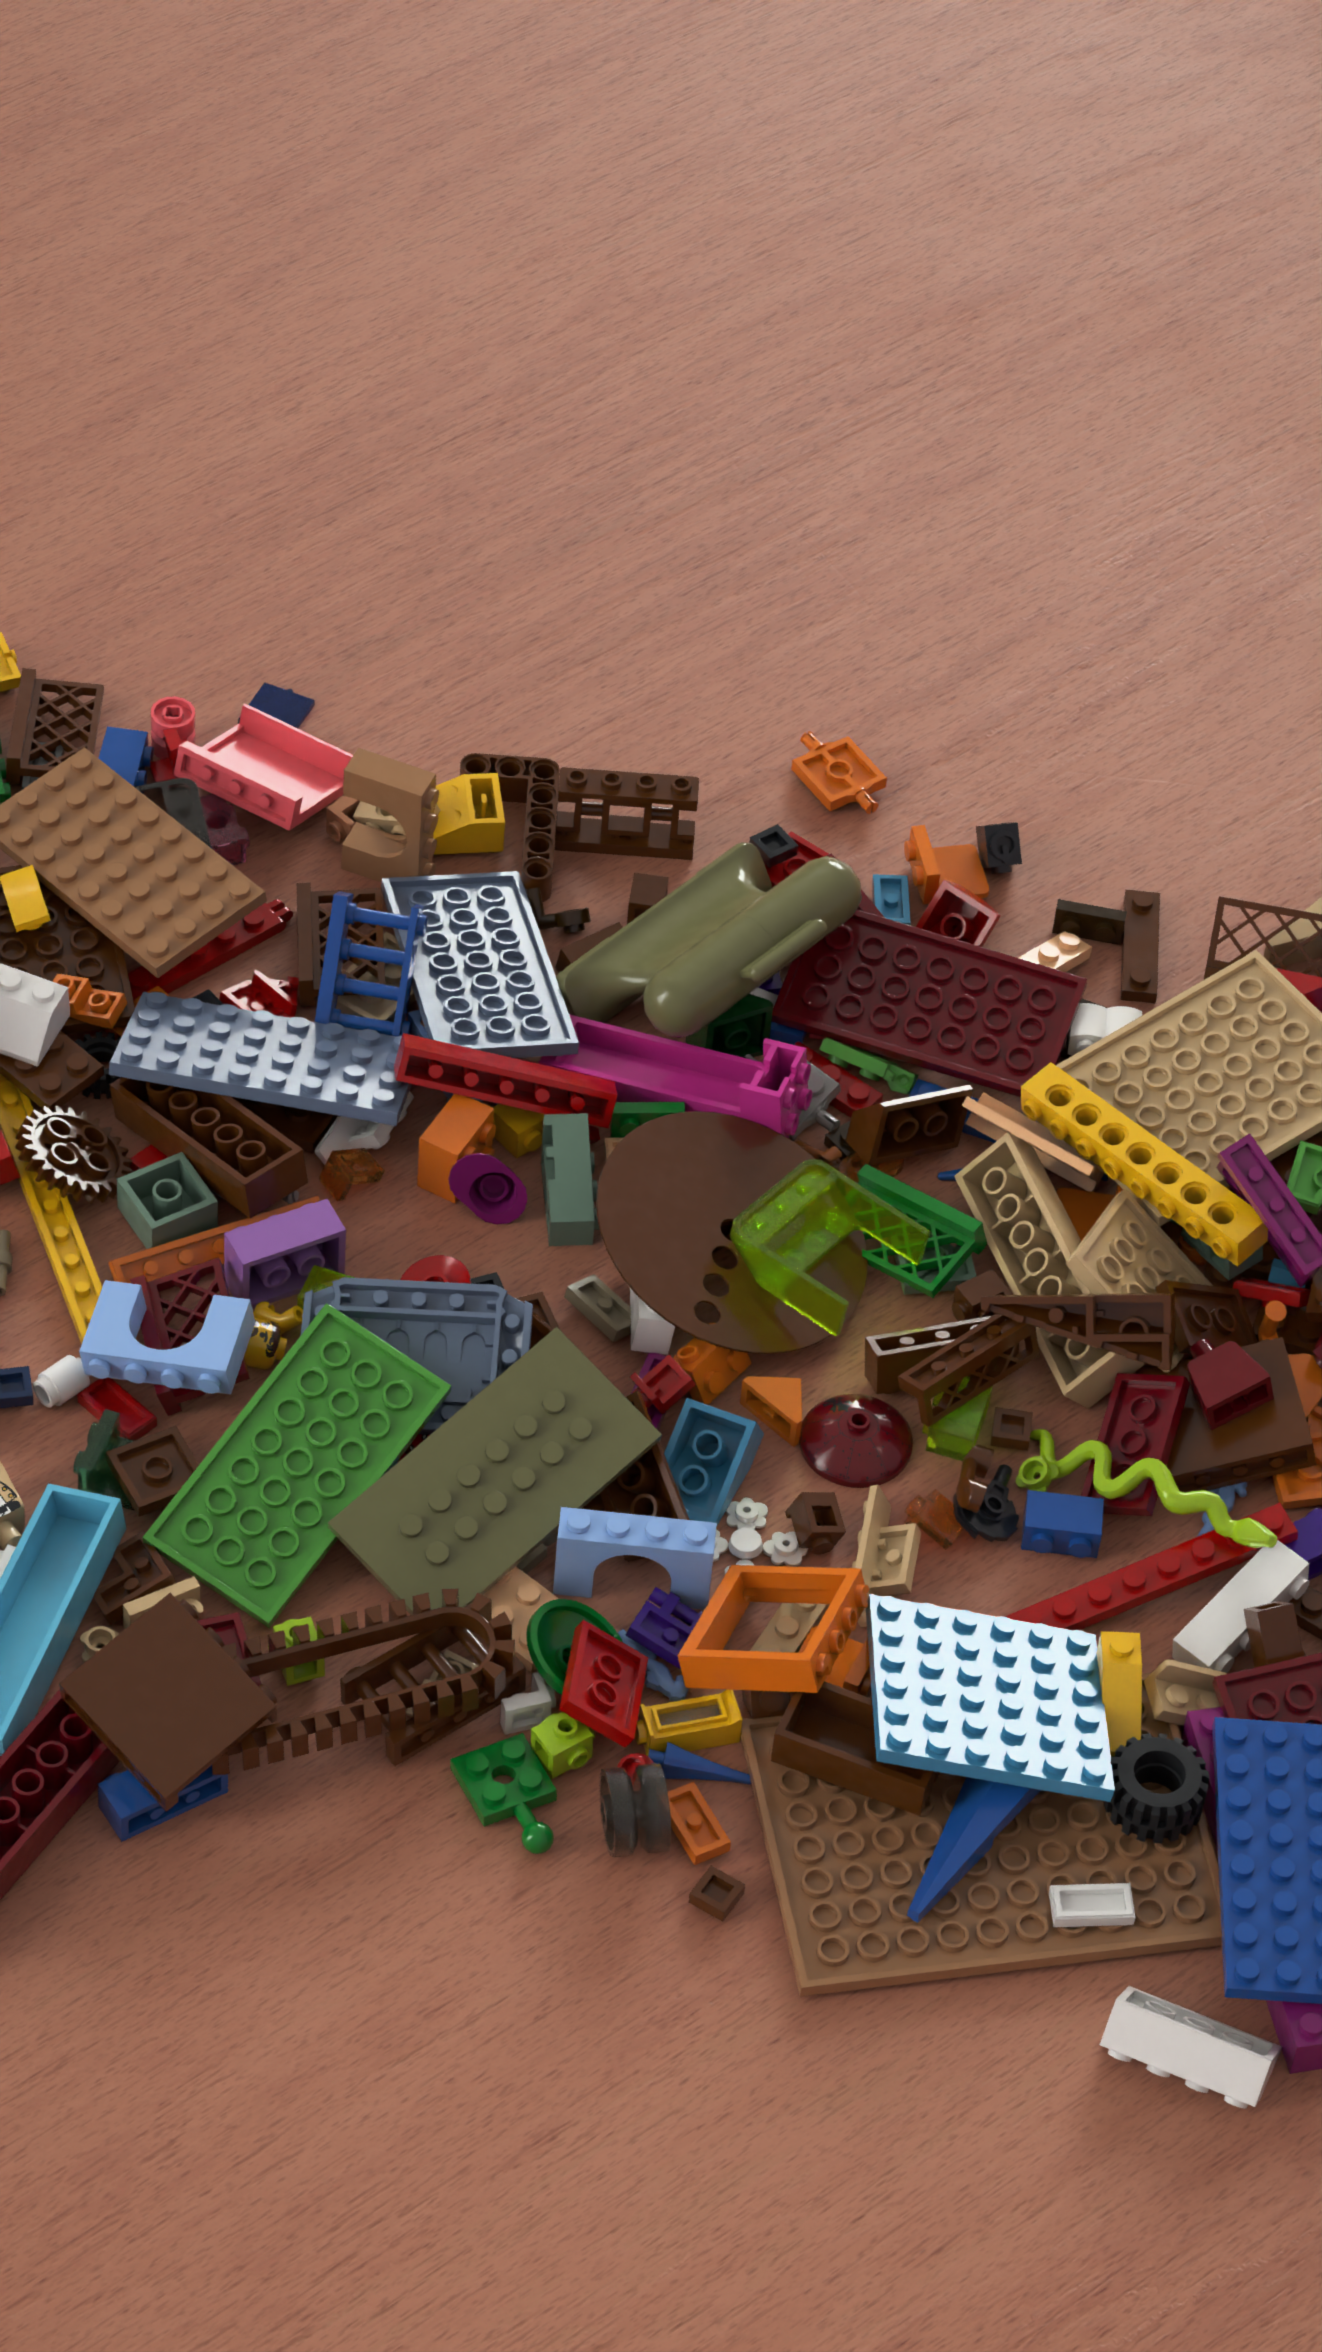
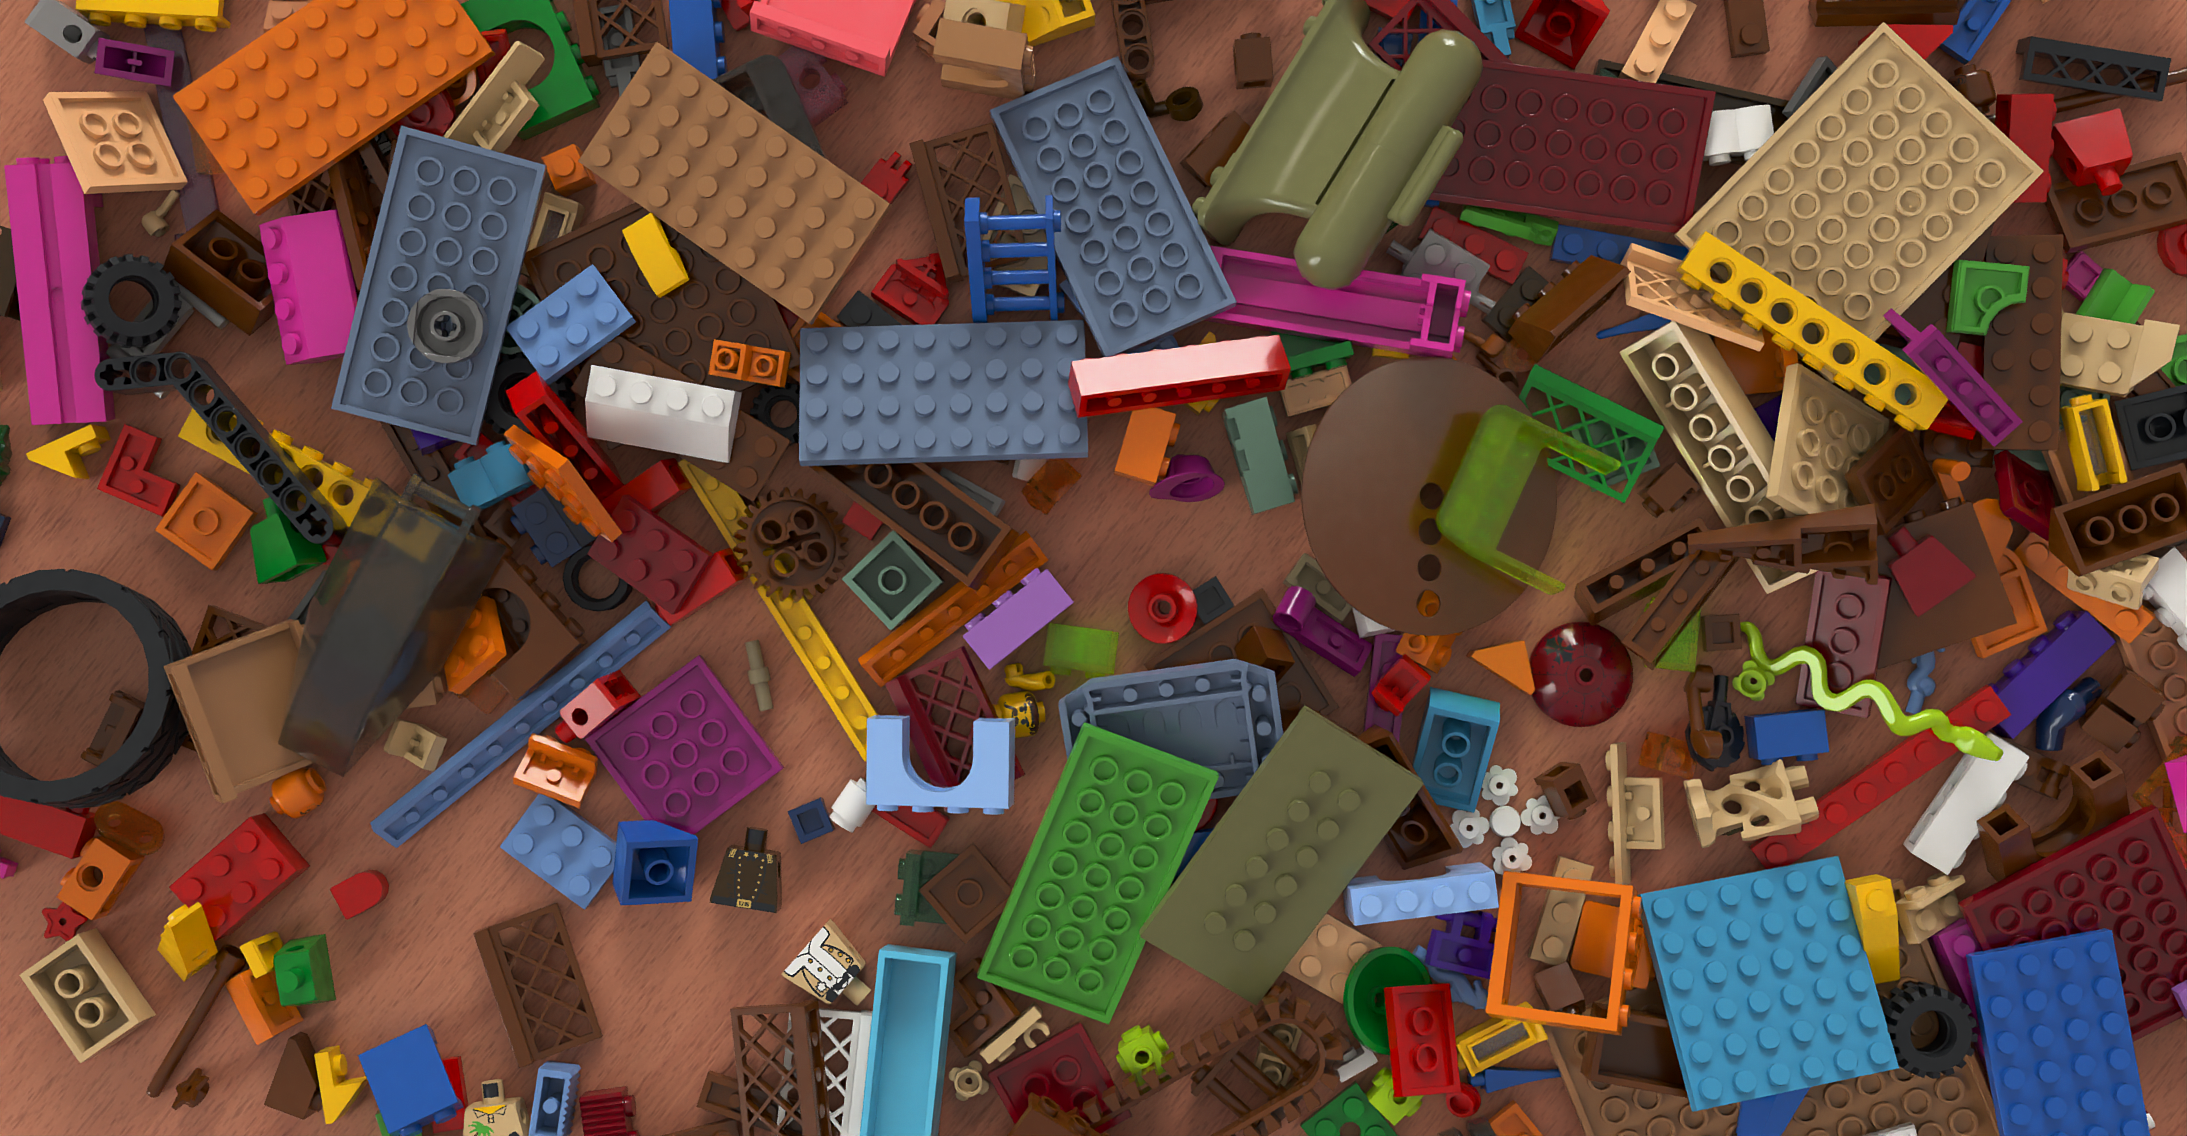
camera: 10 degrees left, 40 degrees up
none -> magenta plate [1273,586,1373,677]
none -> tan hips [1683,759,1819,848]

